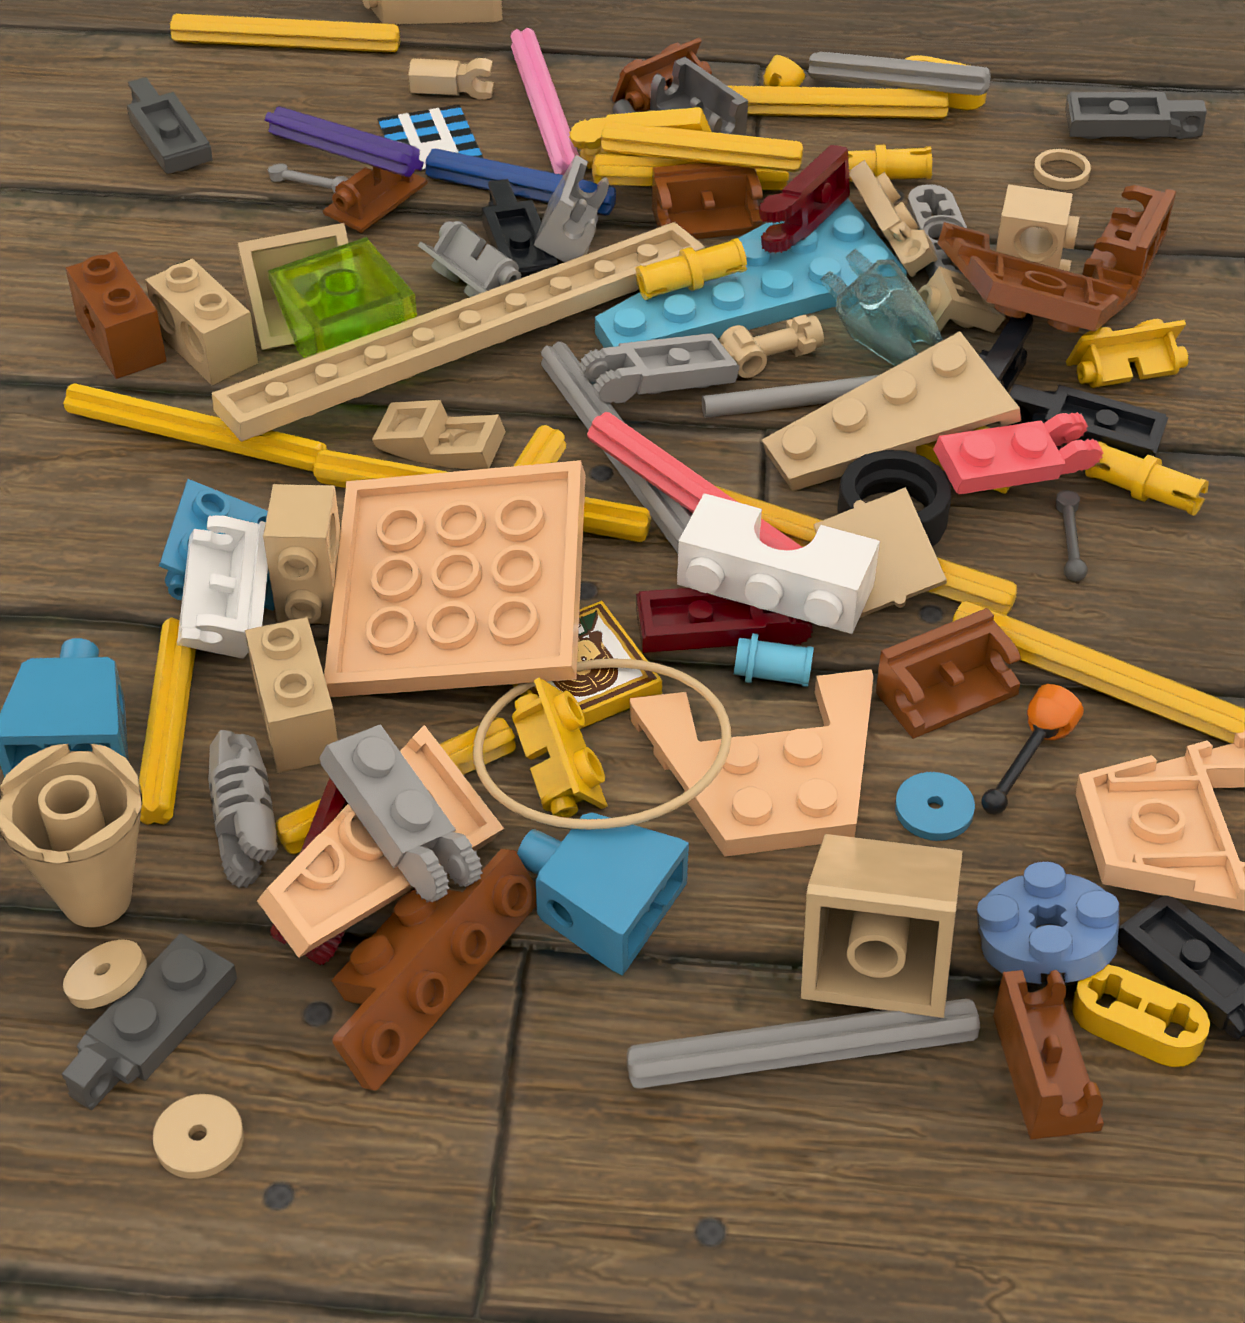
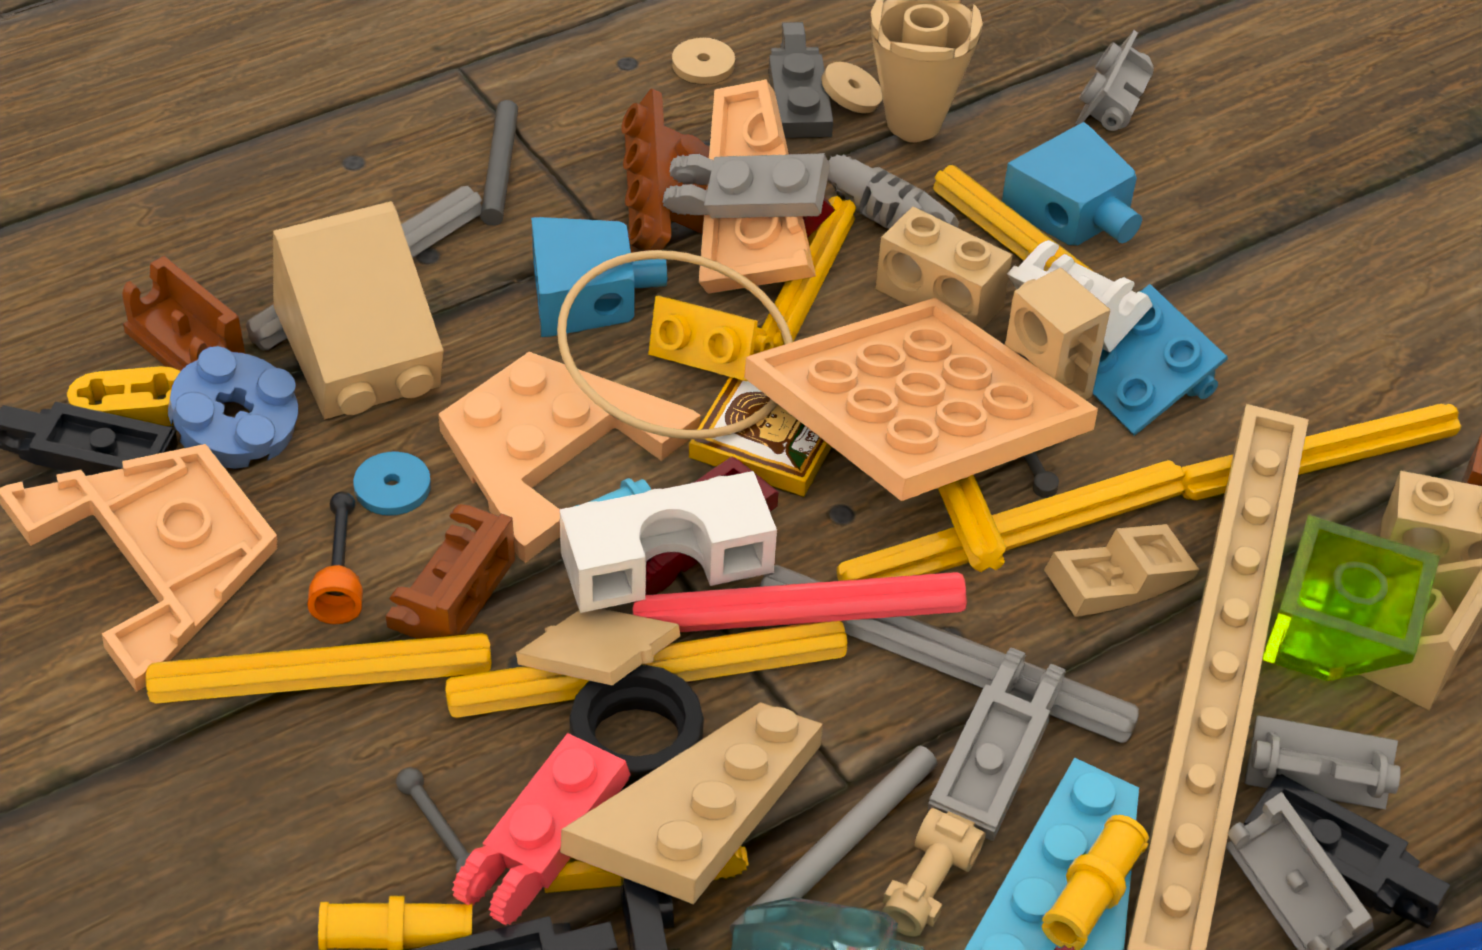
camera: 140 degrees right, 0 degrees up
none -> dark grey bar [480,100,518,226]

